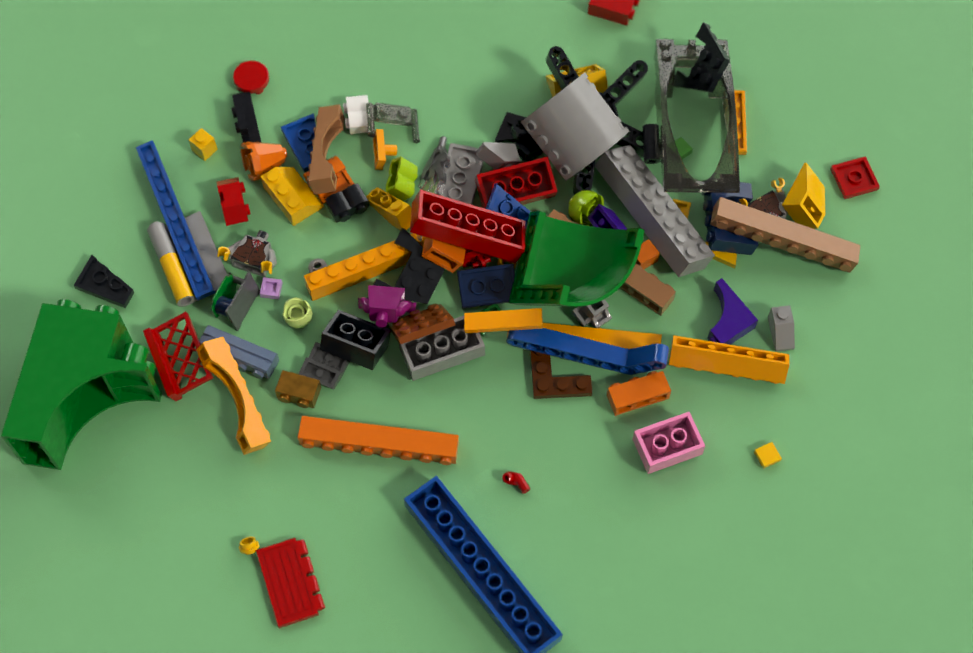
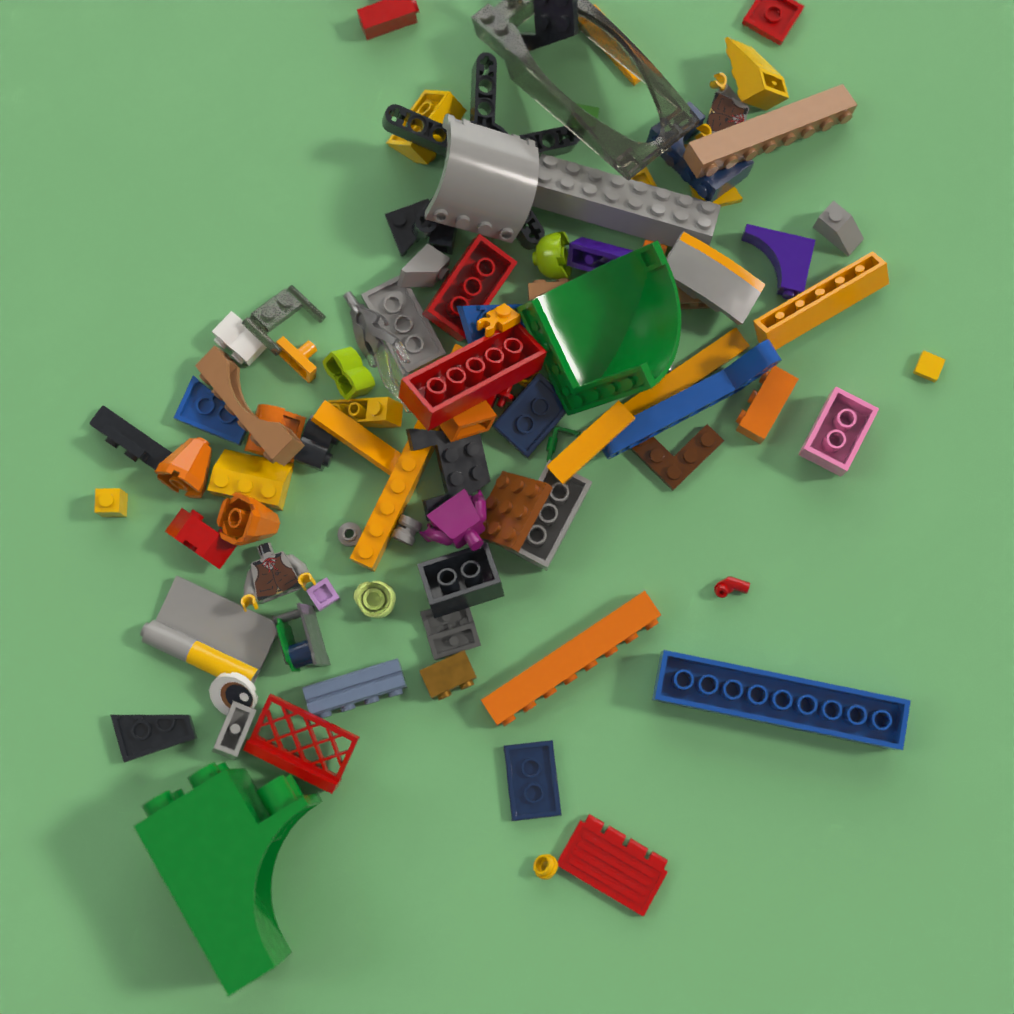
camera: 40 degrees left, 15 degrees up
blue plate [136,140,215,301] -> none
light orange arch [196,337,271,455] -> none
red tile [233,60,269,94] -> none
black piece [642,124,660,164] -> none
none -> white tile [209,672,258,715]
none -> light grey slope [212,701,257,760]
none -> orange cone [217,492,280,546]
none -> light orange tile [311,400,401,475]
none -> light grey wheel [391,514,423,546]
none -> light orange plate [477,303,521,337]
none -> dark blue tile [504,740,562,821]
none -> light grey slope [666,232,765,325]

